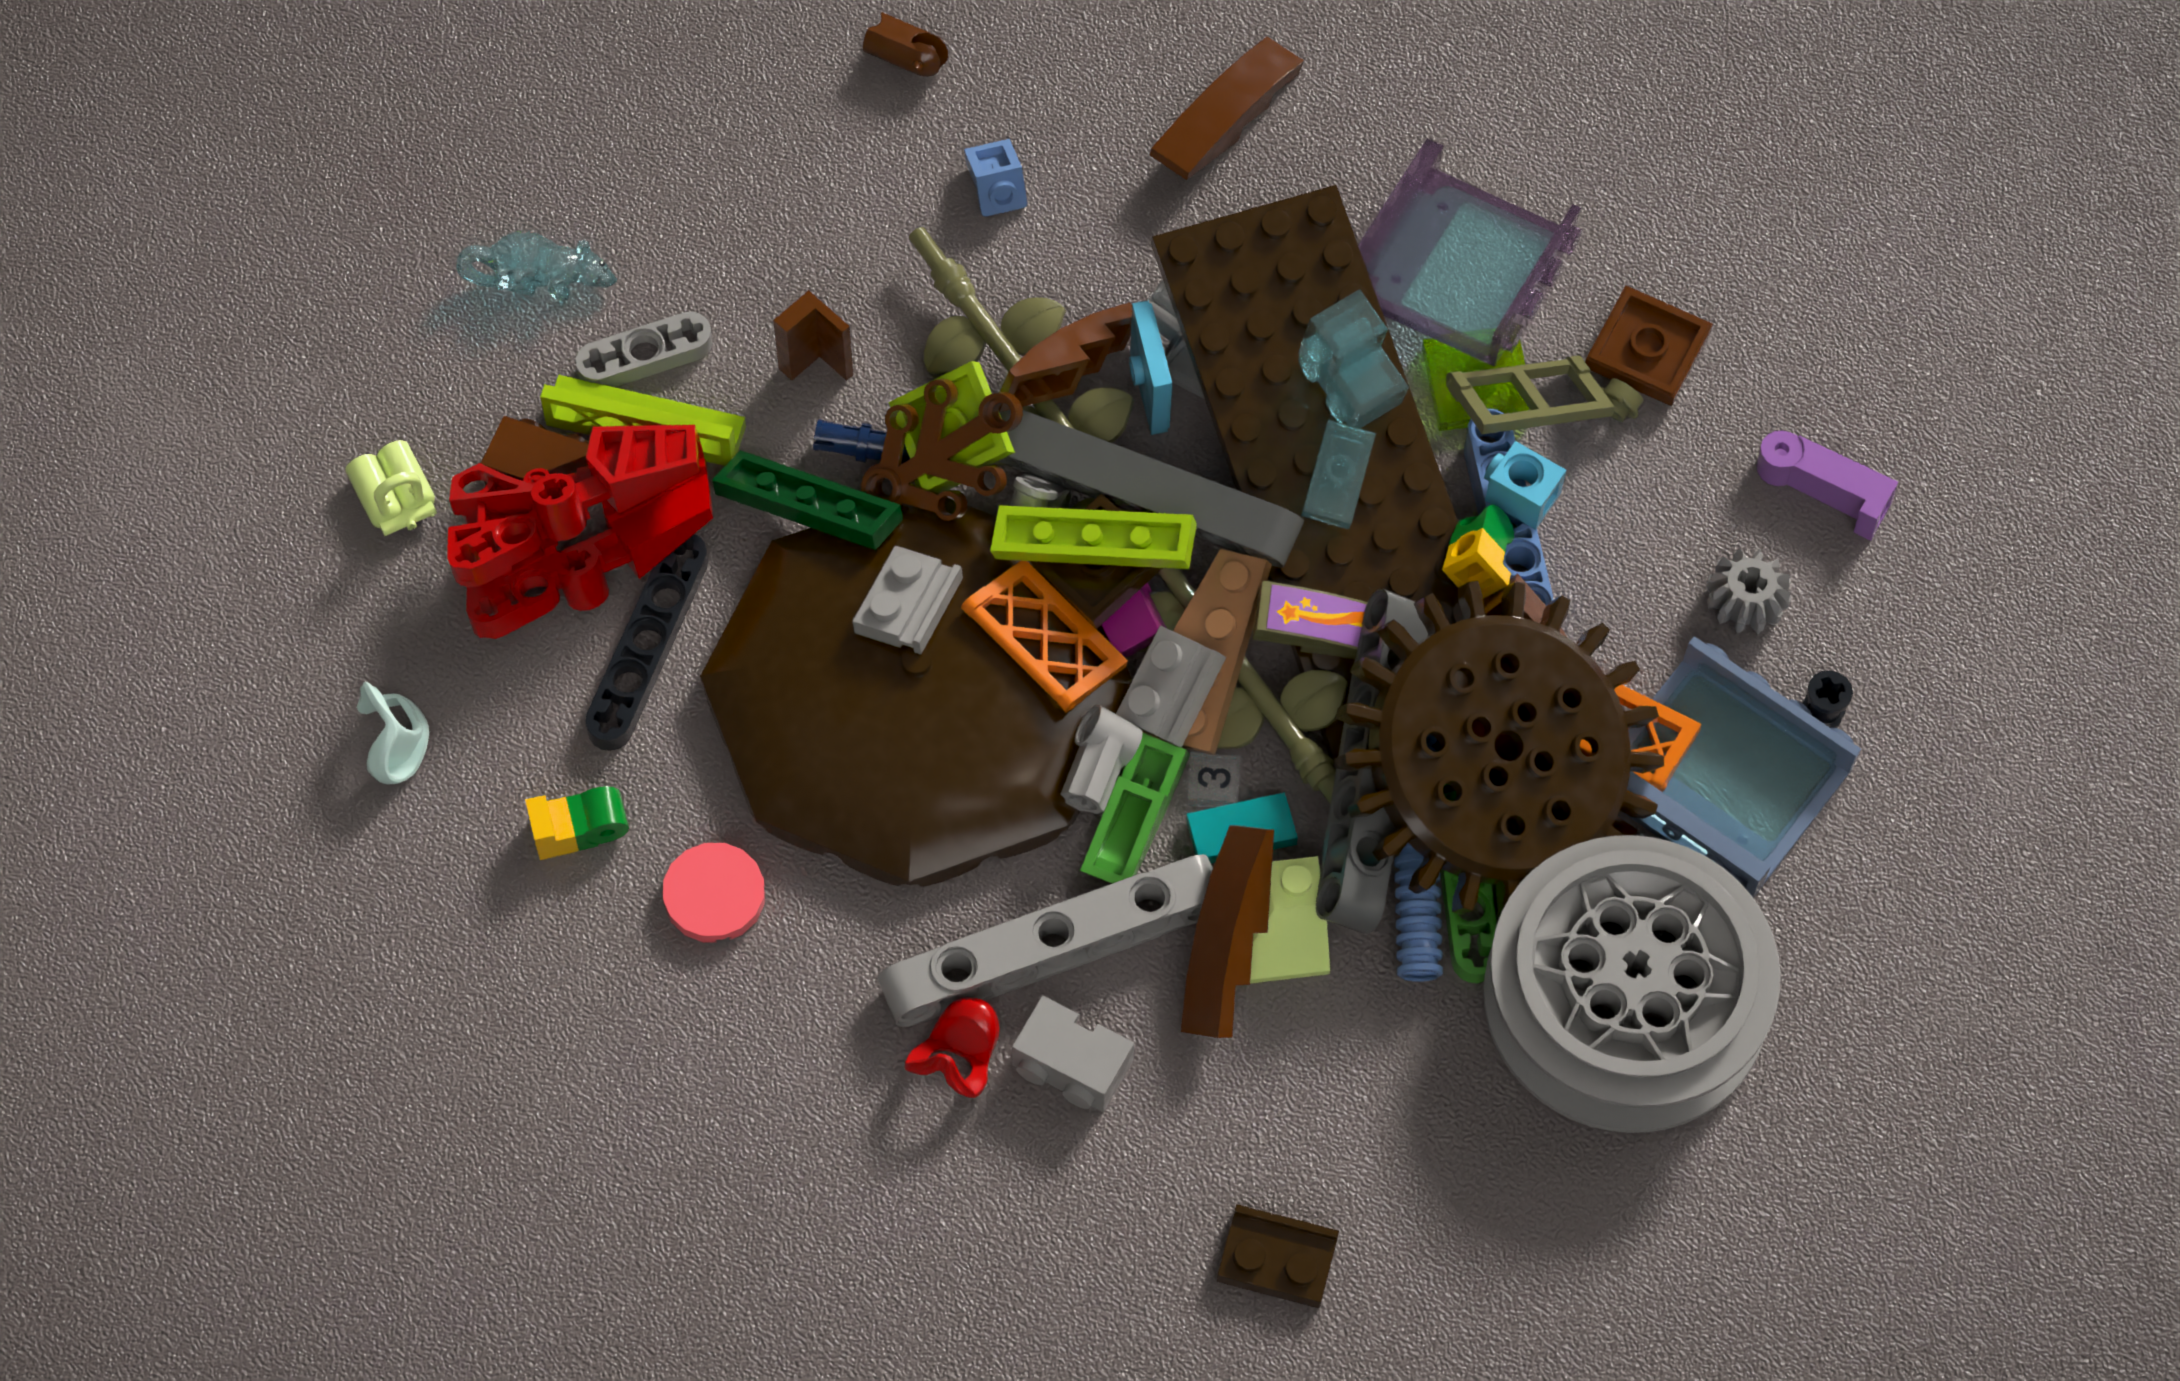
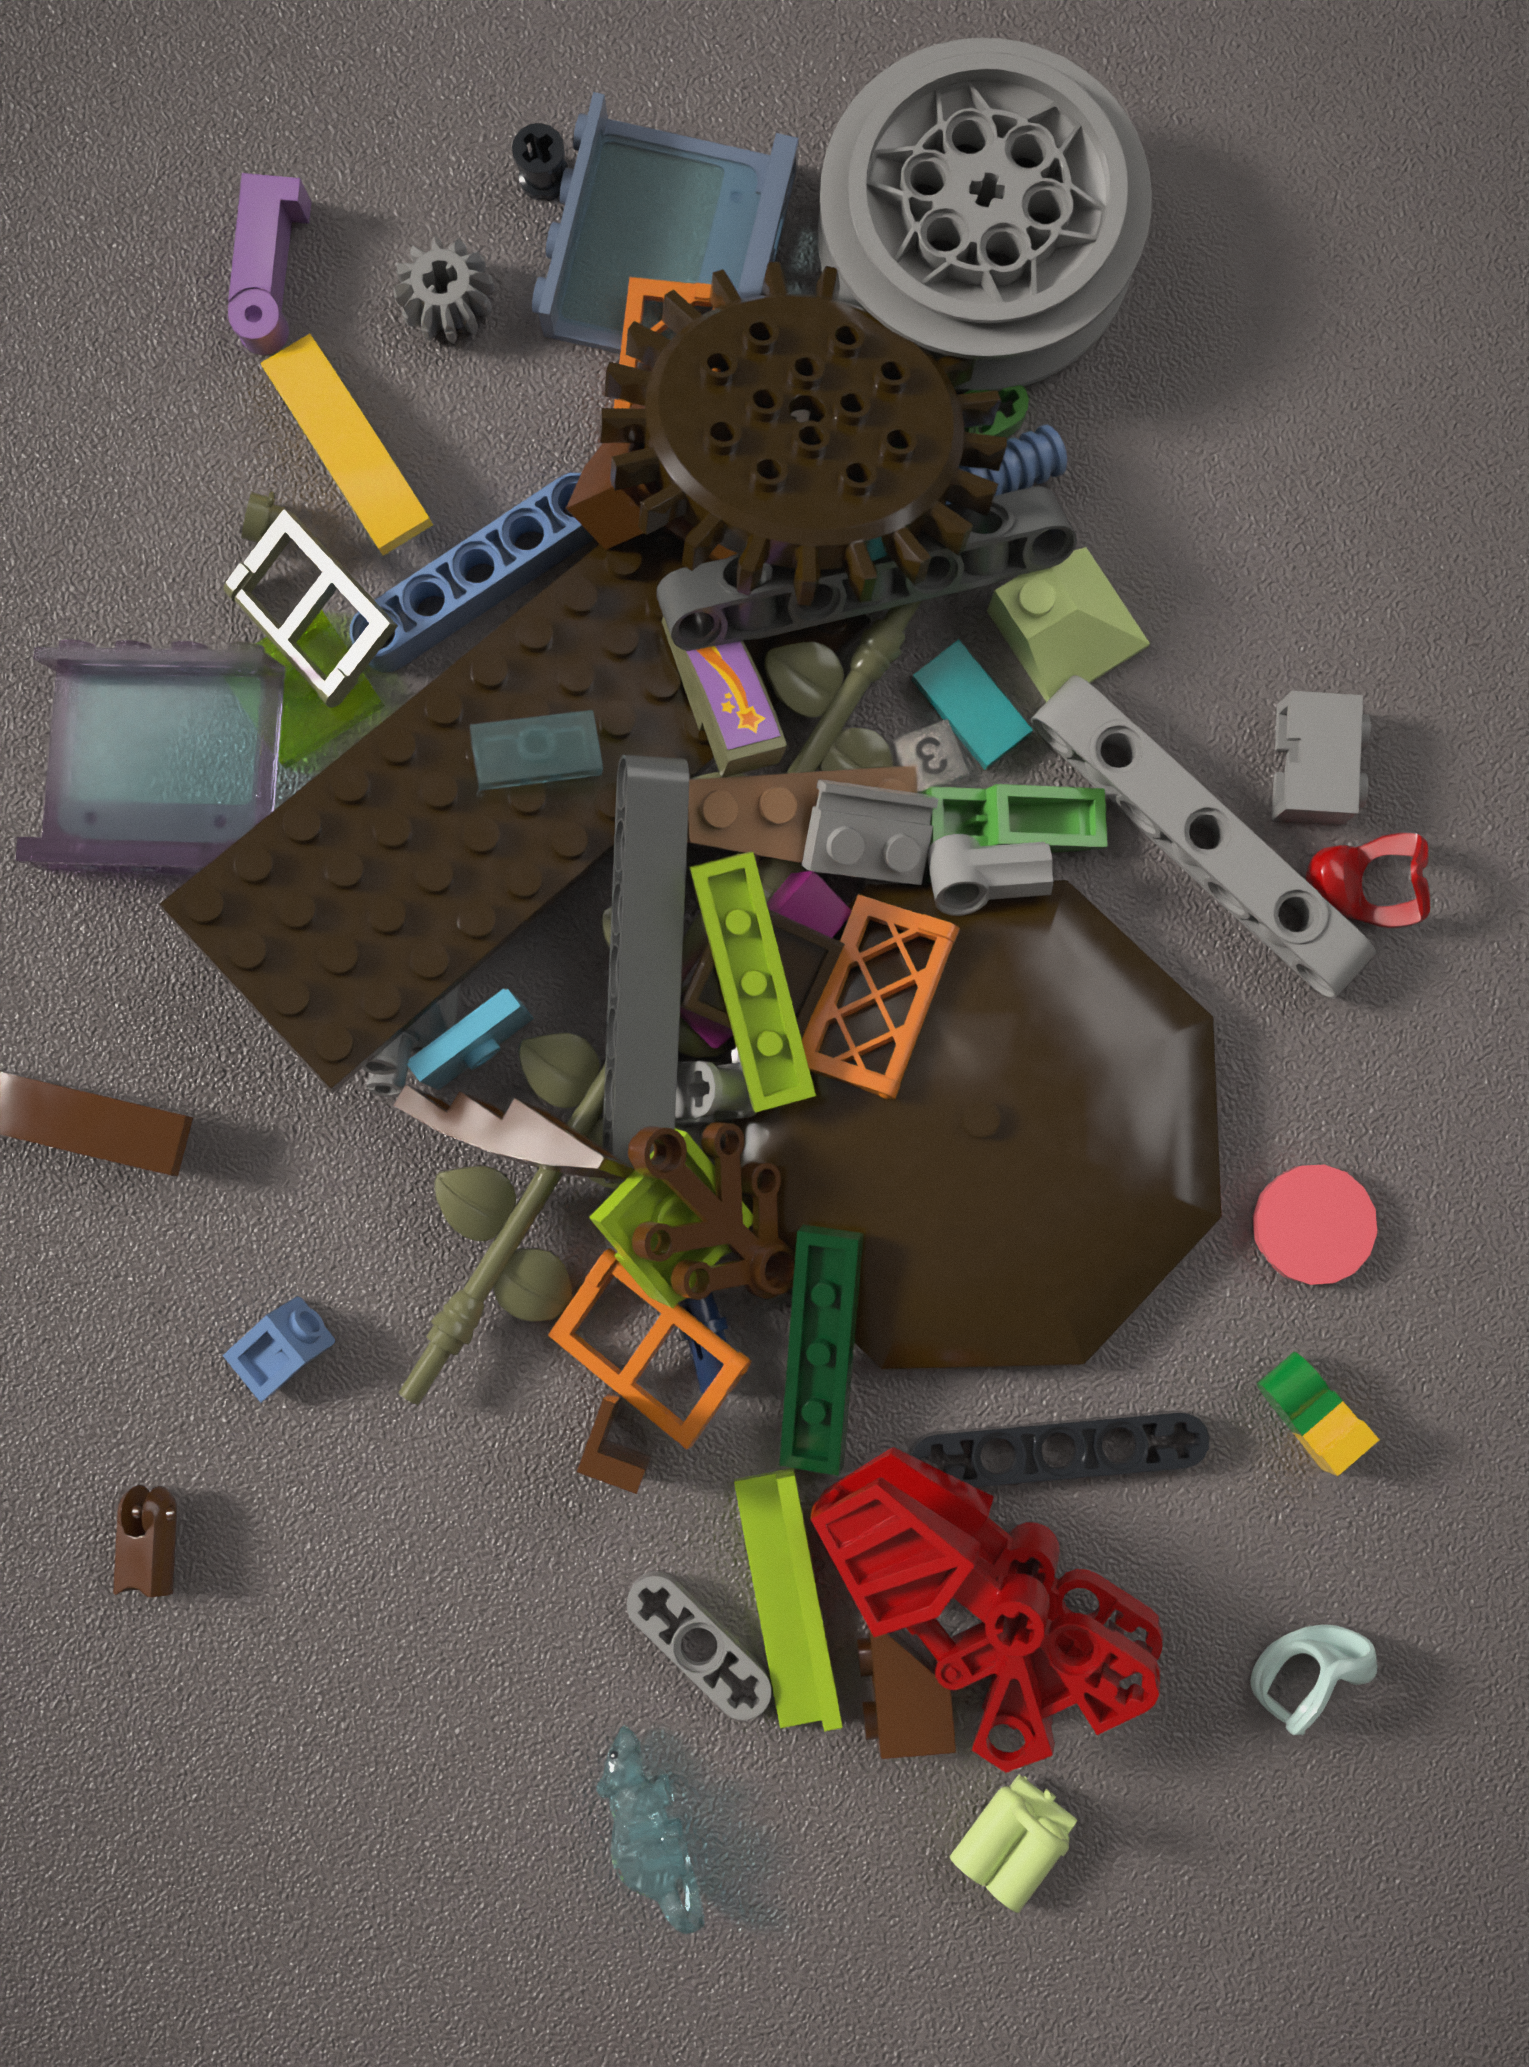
camera: 115 degrees left, 20 degrees up
light grey plate [853,546,963,654] -> none
reddish brown slope [1181,825,1274,1038] -> none
dark brown plate [1217,1204,1339,1309] -> none
clear light blue brick [1298,289,1409,433] -> none
yellow leg [1442,504,1514,598] -> none
medium azure brick [1484,441,1567,530] -> none
reddish brown plate [1585,285,1713,406] -> none
none -> yellow slope [260,333,433,556]
none -> orange window [548,1248,752,1450]

